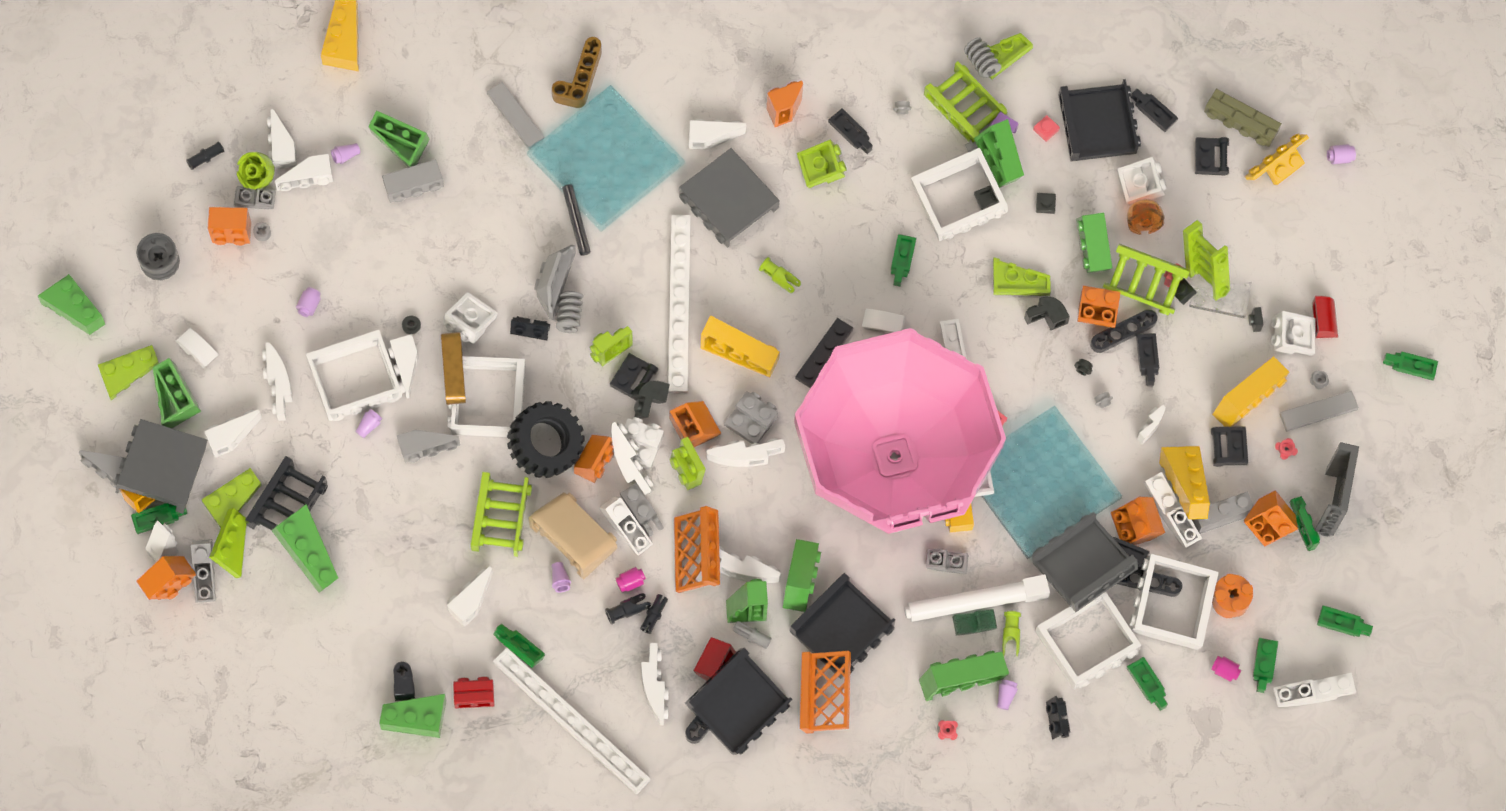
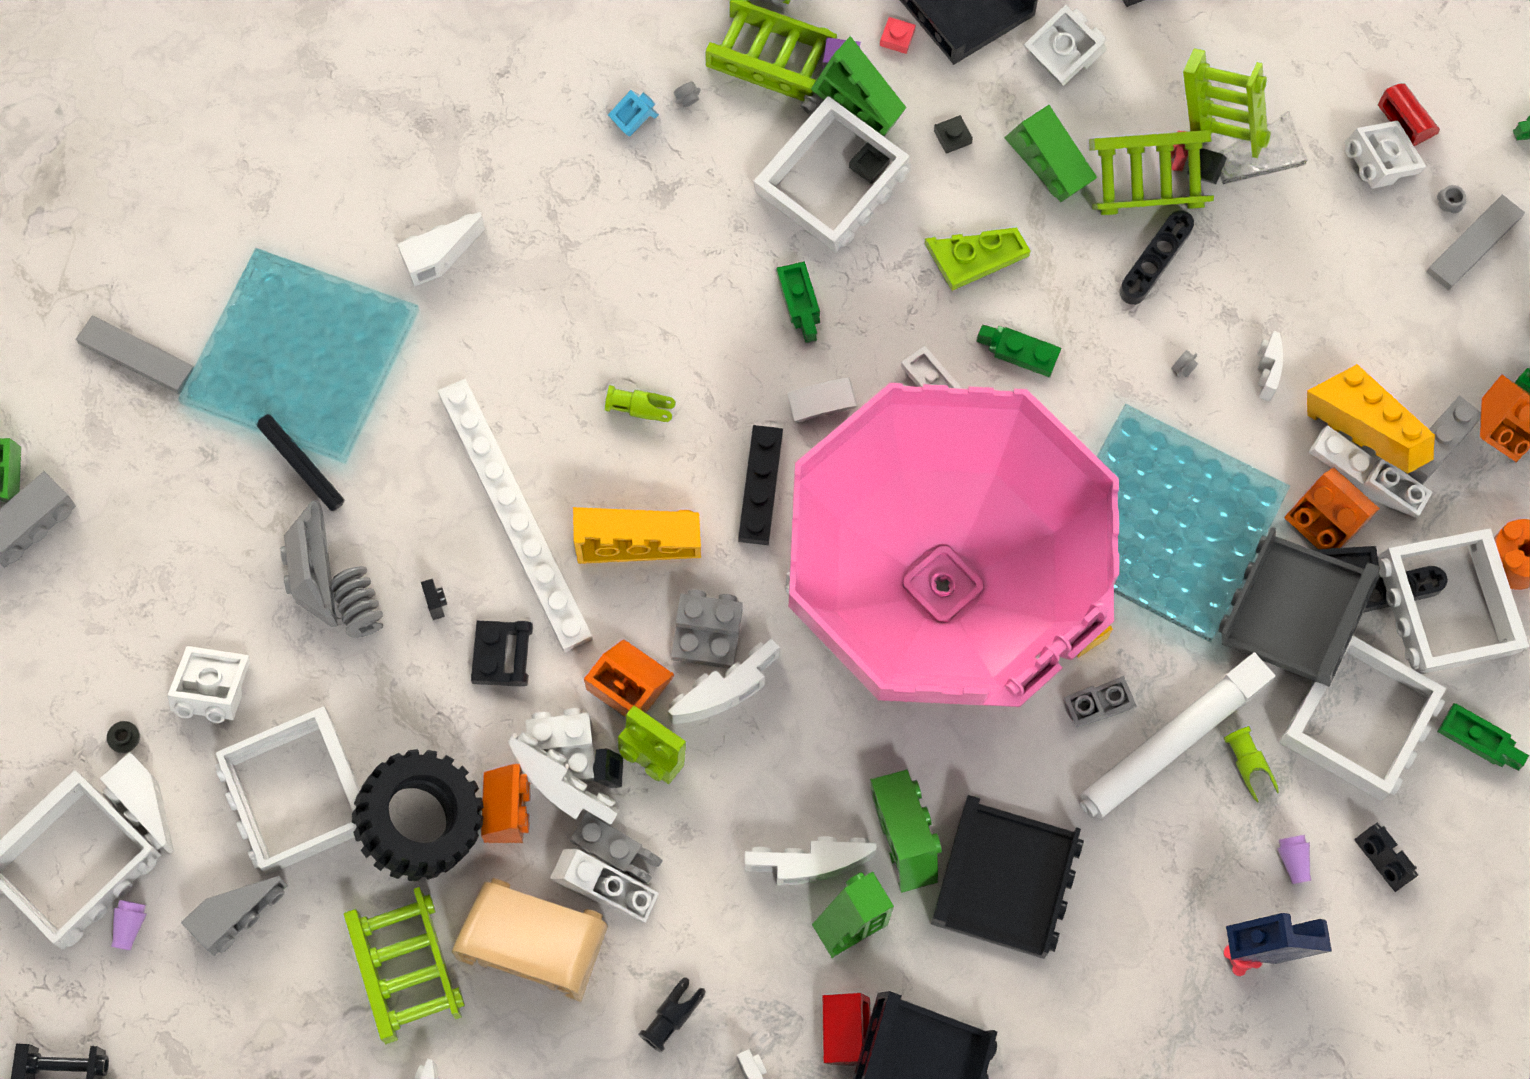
camera: 25 degrees left, 0 degrees up
pearl gold beam [441,332,466,405] -> none
black hinge [510,316,551,341] -> none
pearl gold beam [552,37,602,108] -> none
lavender cone [552,562,571,593] -> none
lime plate [589,326,633,367] -> none
dark pink brick [615,567,646,592] -> none
pearl dark grey brick [631,381,670,419] -> none
black pin [640,594,668,634] -> none
orange fence [674,506,720,593] -> none
dark grey panel [679,148,780,248] -> none
light grey axle [733,621,772,649] -> none
orange slope [766,80,803,127] -> none
lime plate [797,139,847,188] -> none
orange fence [800,651,851,734] -> none
black hinge [828,108,873,154] -> none
bright green wedge [919,651,1009,701] -> none
clear green slope [952,609,997,636] -> none
pearl dark grey brick [1024,296,1070,330] -> none
pearl dark grey plate [1074,359,1093,376] -> none
orange slope [1077,286,1121,328] -> none
clear orange cylinder [1127,199,1165,235] -> none
black hinge [1136,333,1160,386] -> none
black plate [1211,426,1248,467] -> none
yellow wedge [1212,356,1290,427] -> none
pearl dark grey plate [1249,307,1264,332] -> none
coral plate [1275,438,1298,460] -> none
none -> black plate [421,578,448,620]
none -> black plate [593,748,623,788]
none -> medium azure bracket [608,90,659,136]
none -> green hinge [976,324,1062,377]
none -> dark blue panel [1226,913,1332,964]

